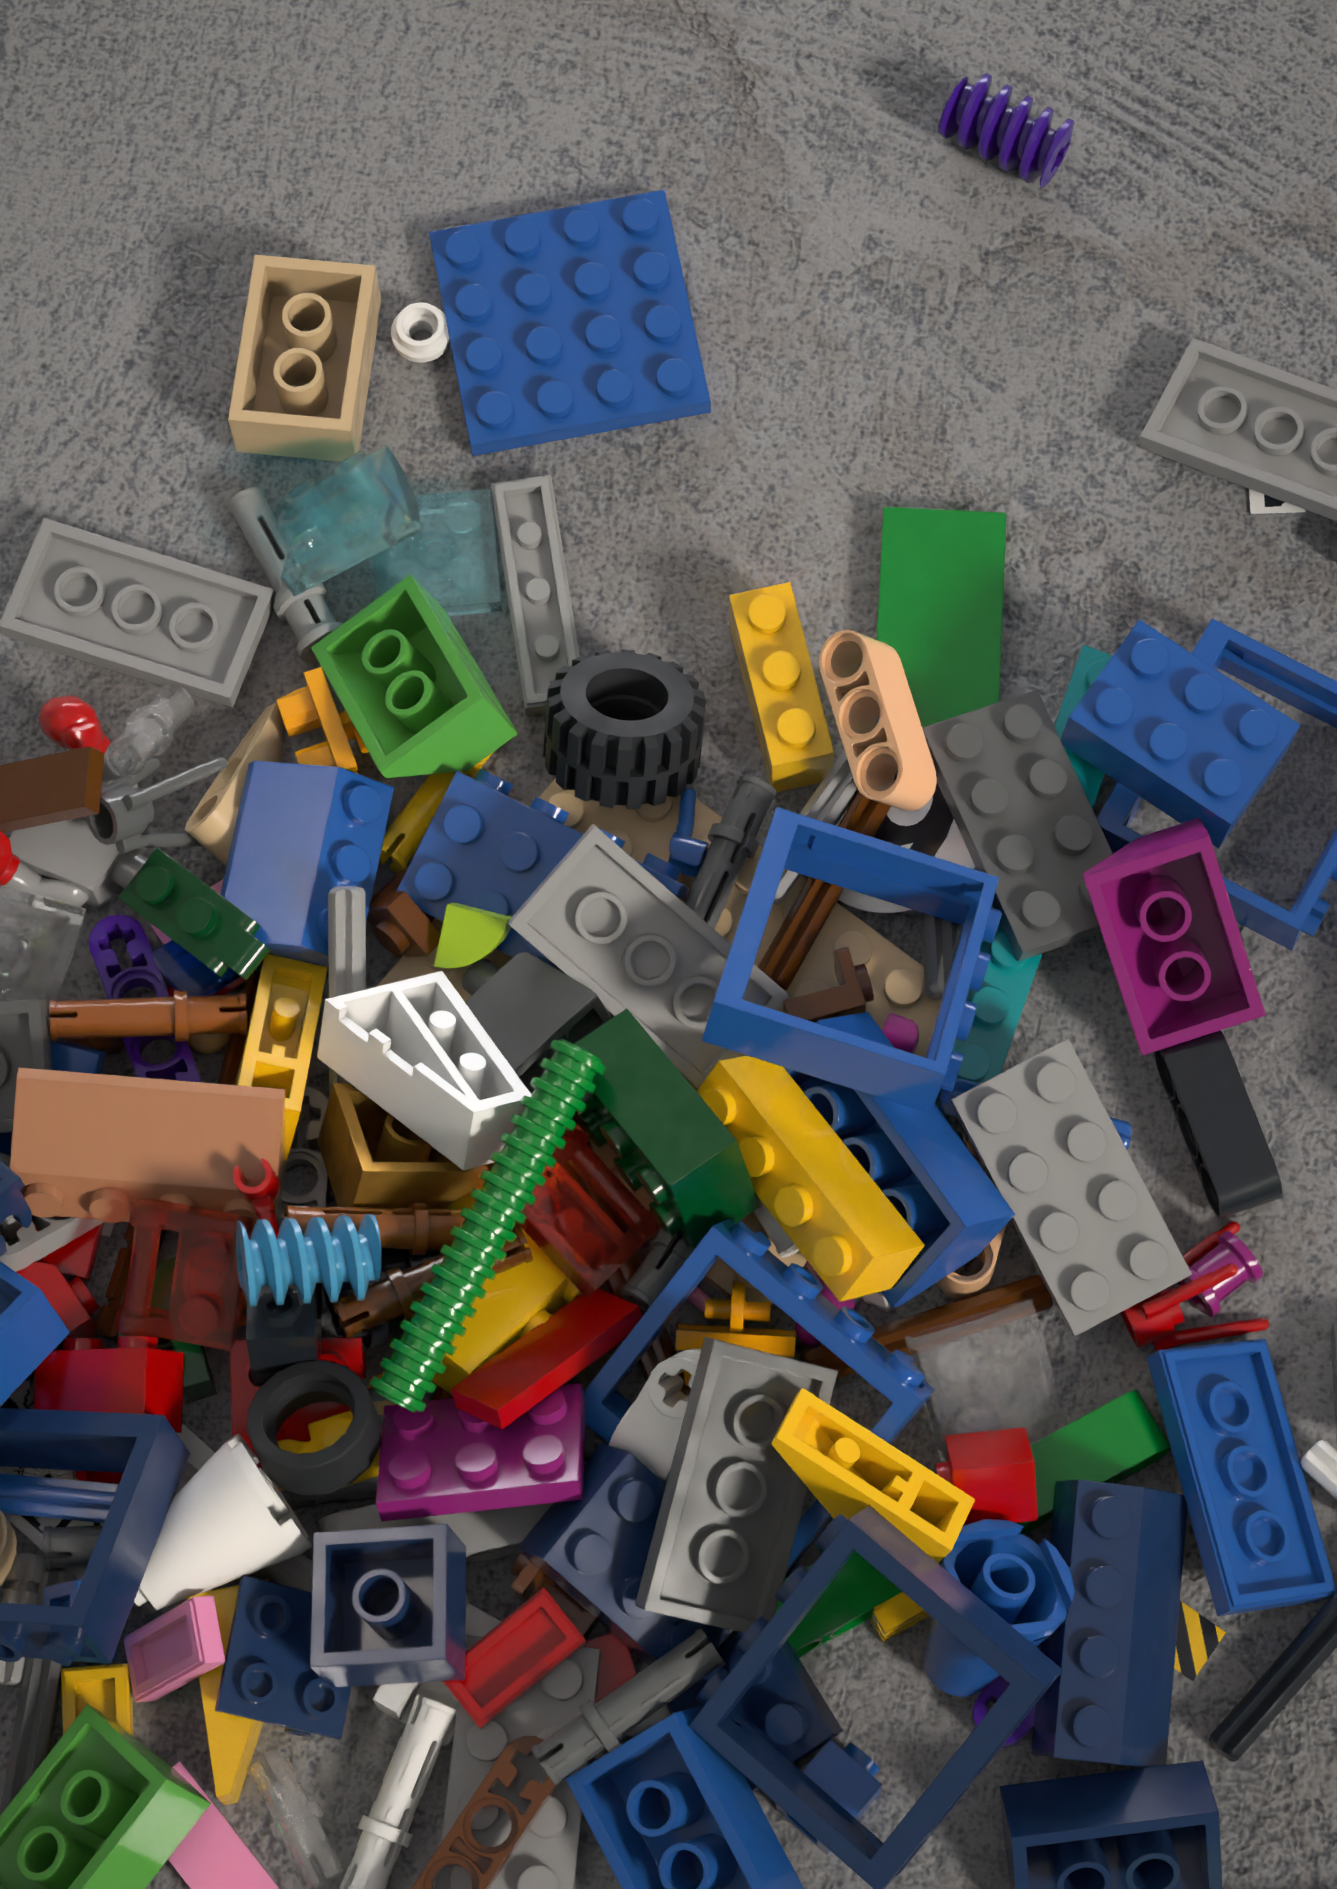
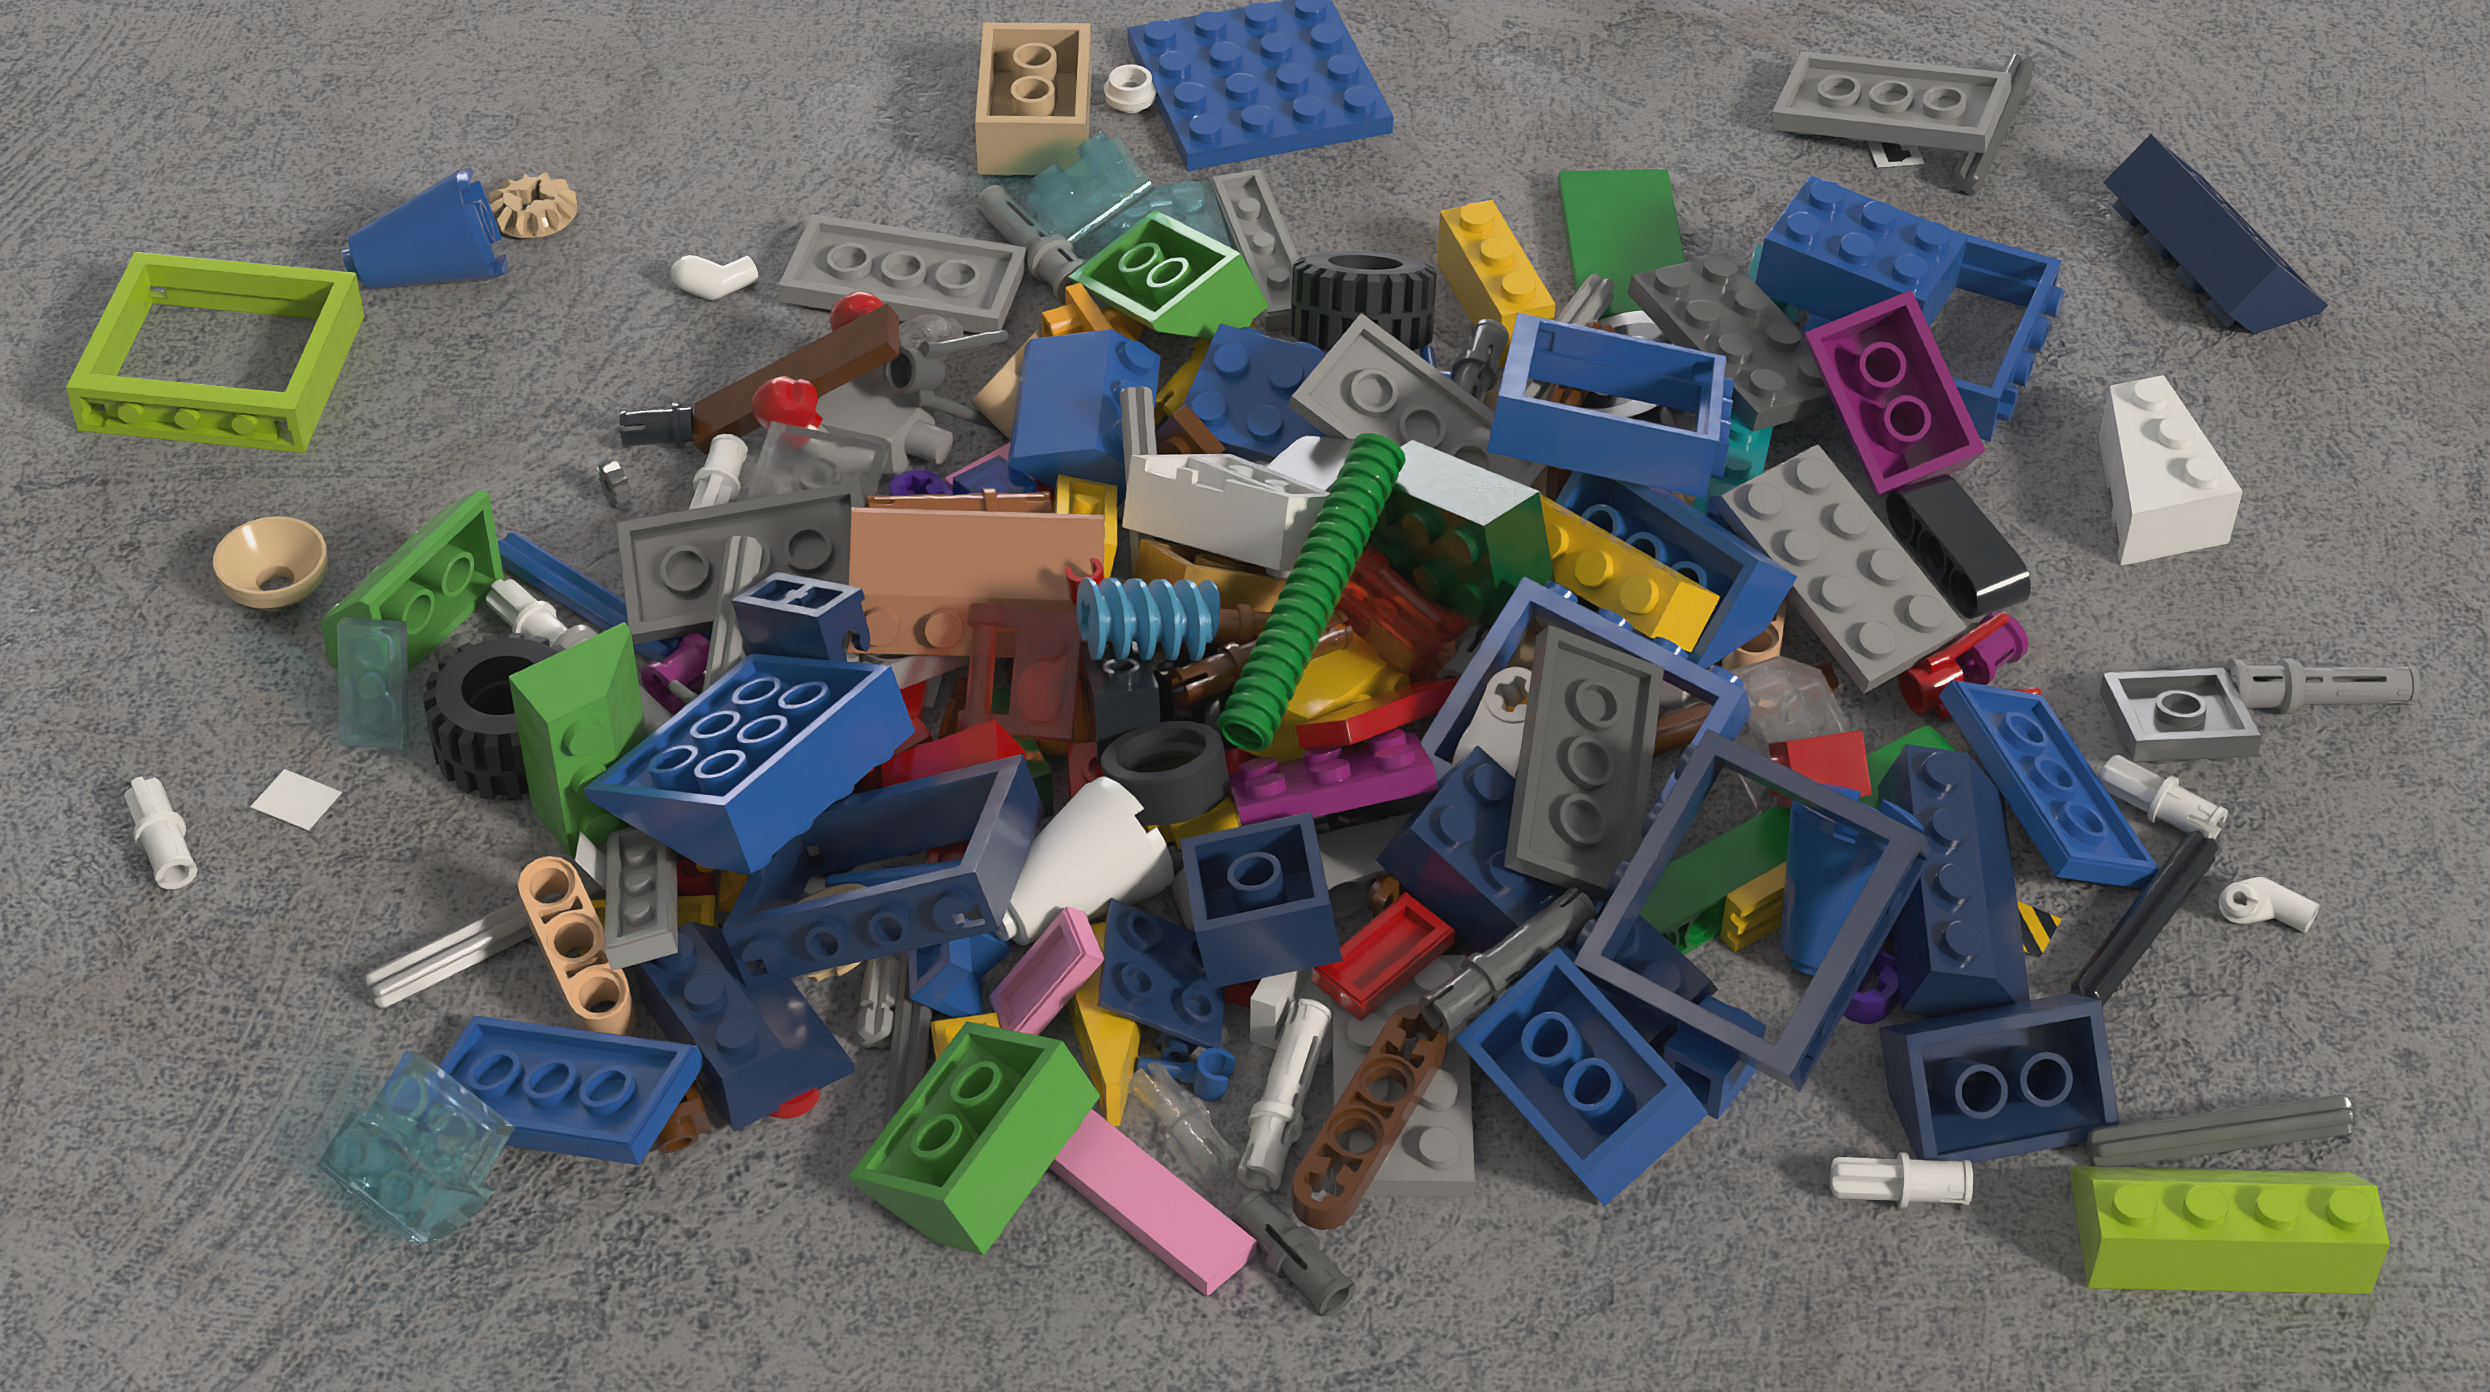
camera: 10 degrees left, 25 degrees down
dark green hinge [118,847,271,980] -> none
lime tile [434,902,512,969] -> none
yellow slope [771,1388,975,1563] -> none
light nougat beam [819,630,937,811] -> none
none -> blue hand [1138,1047,1235,1102]

